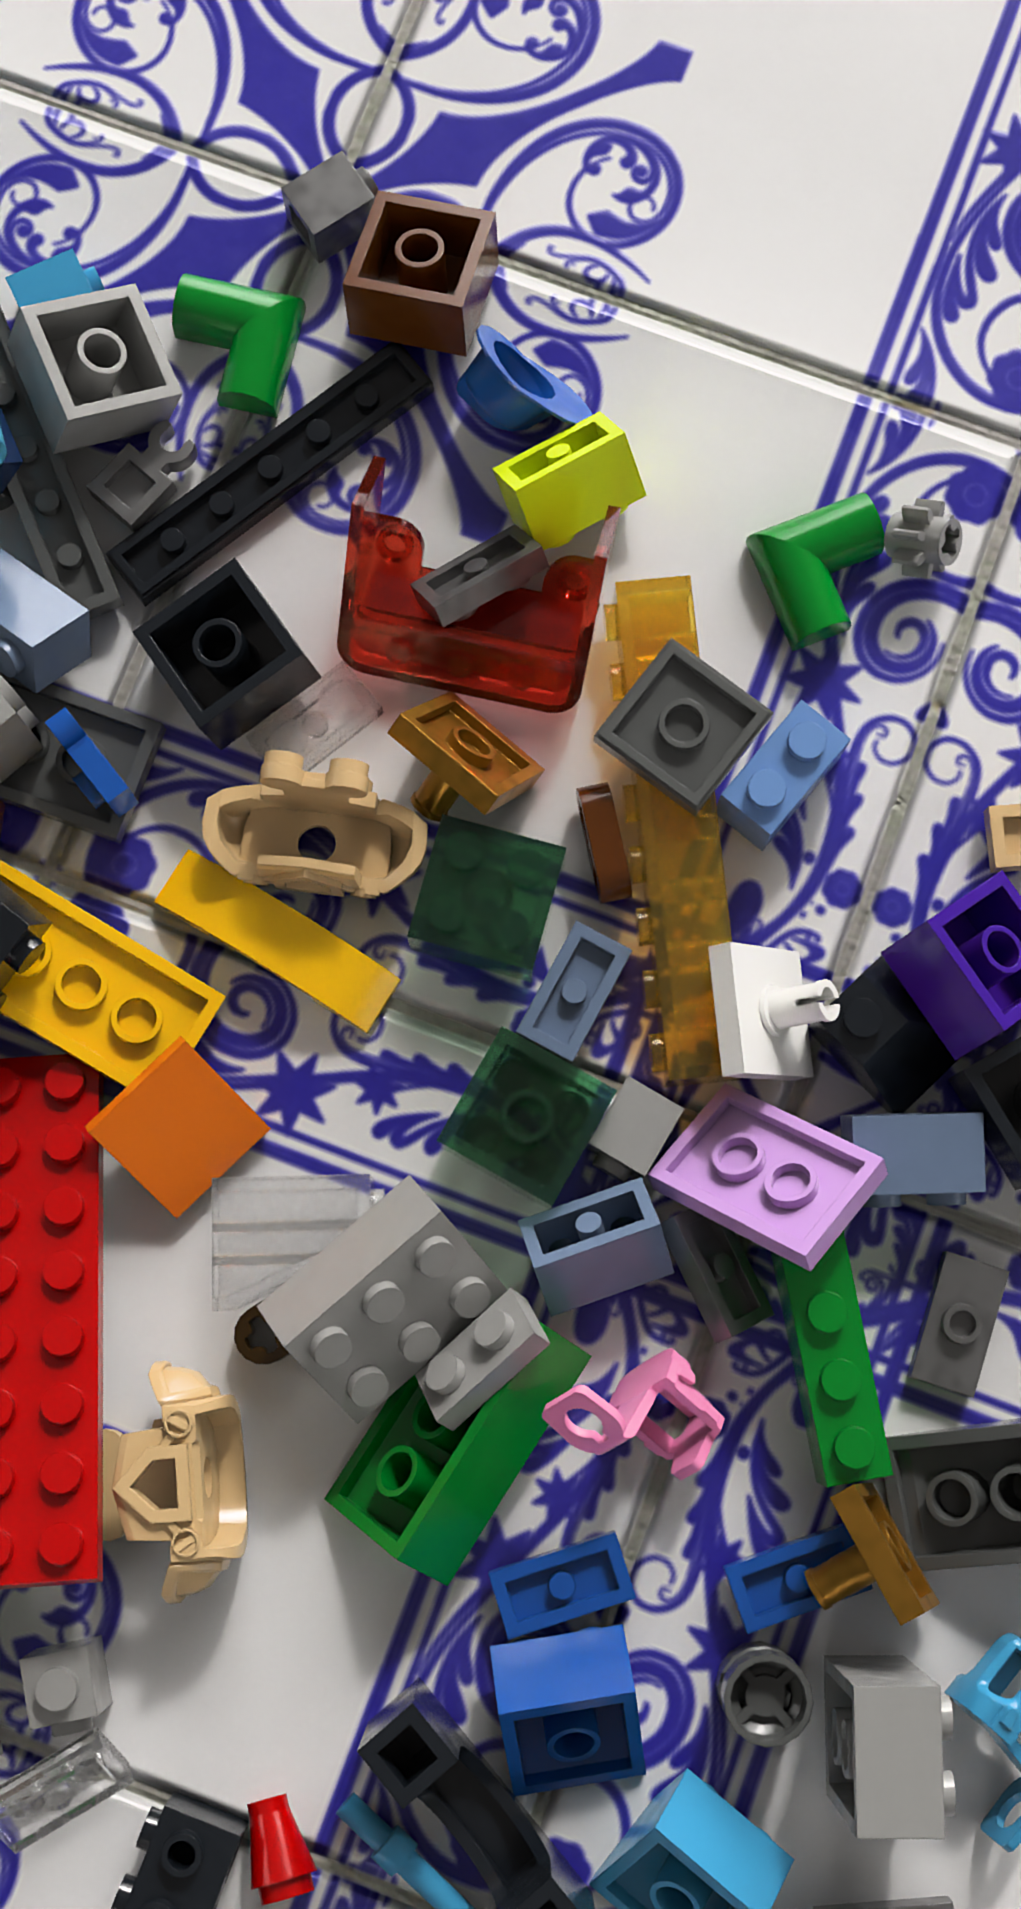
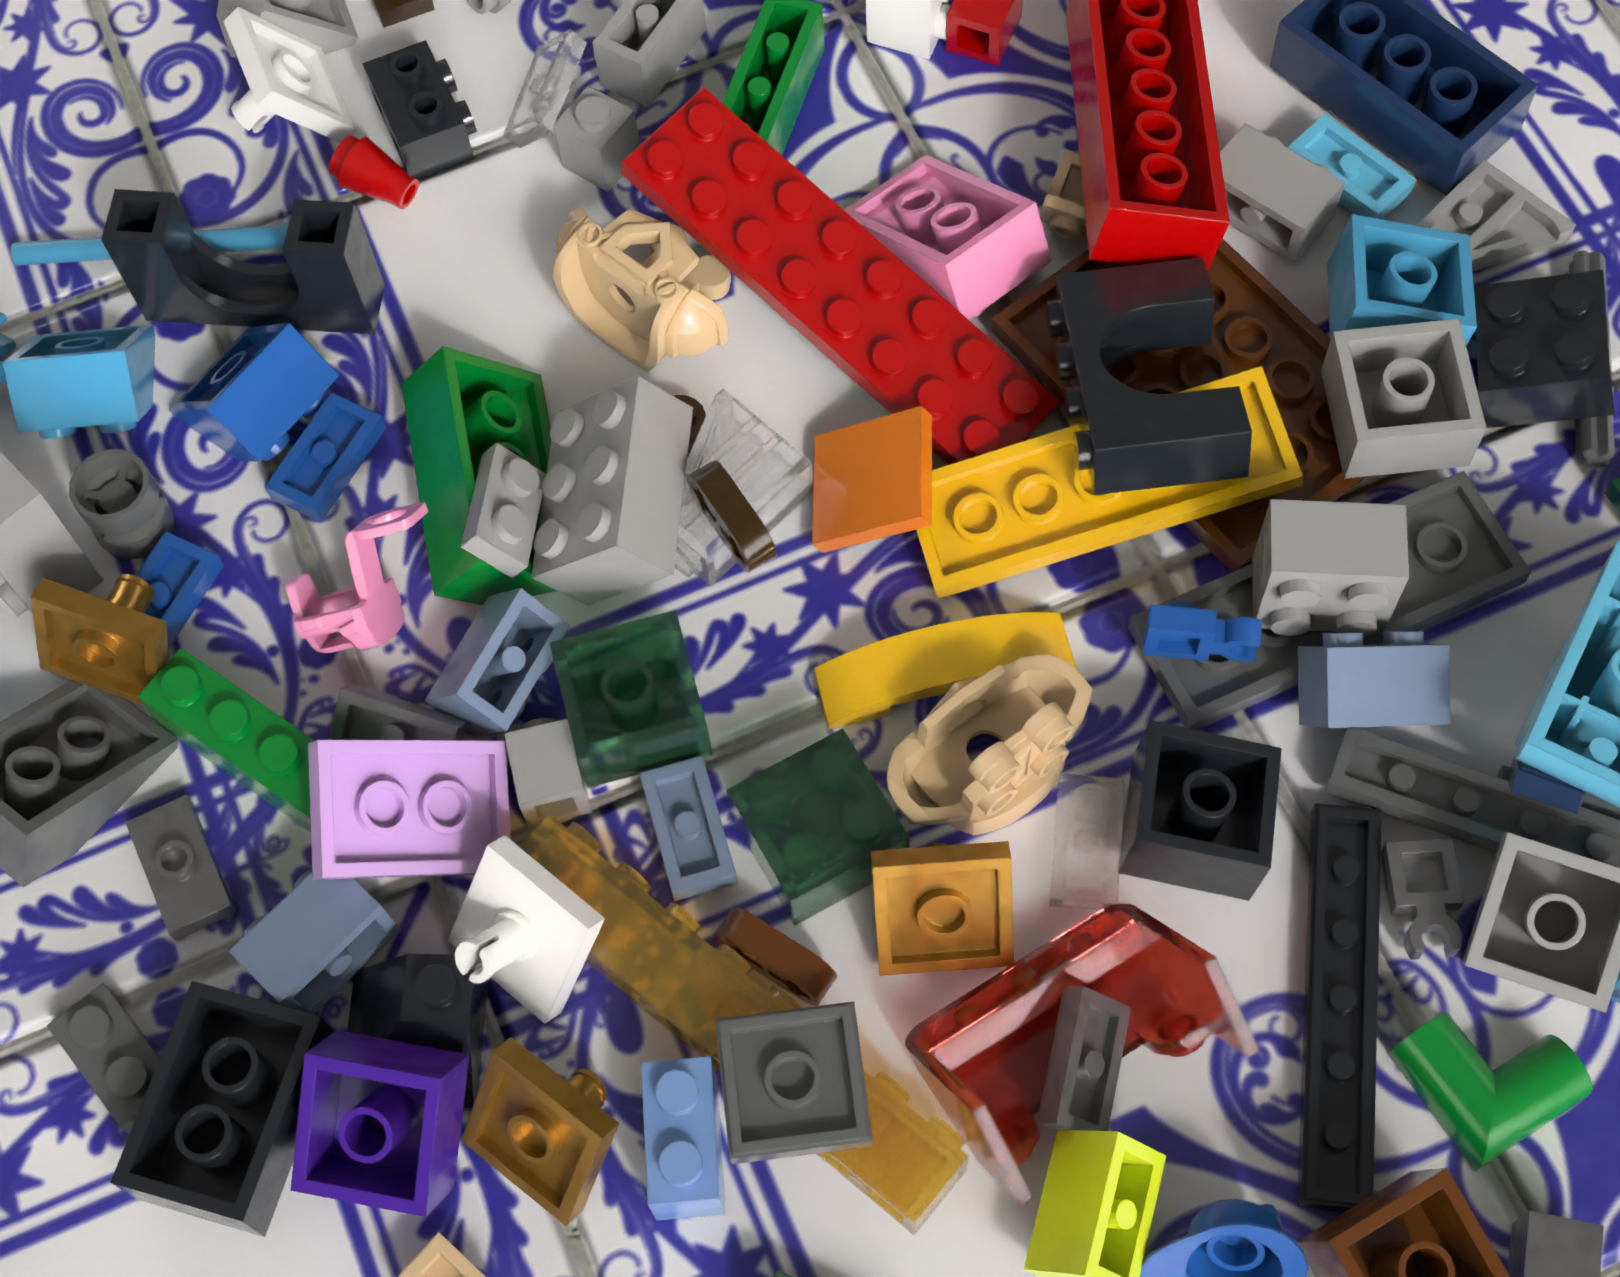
camera: 140 degrees right, 15 degrees down
none -> pearl gold tile [461,1037,619,1226]
none -> dark brown beam [687,460,777,573]

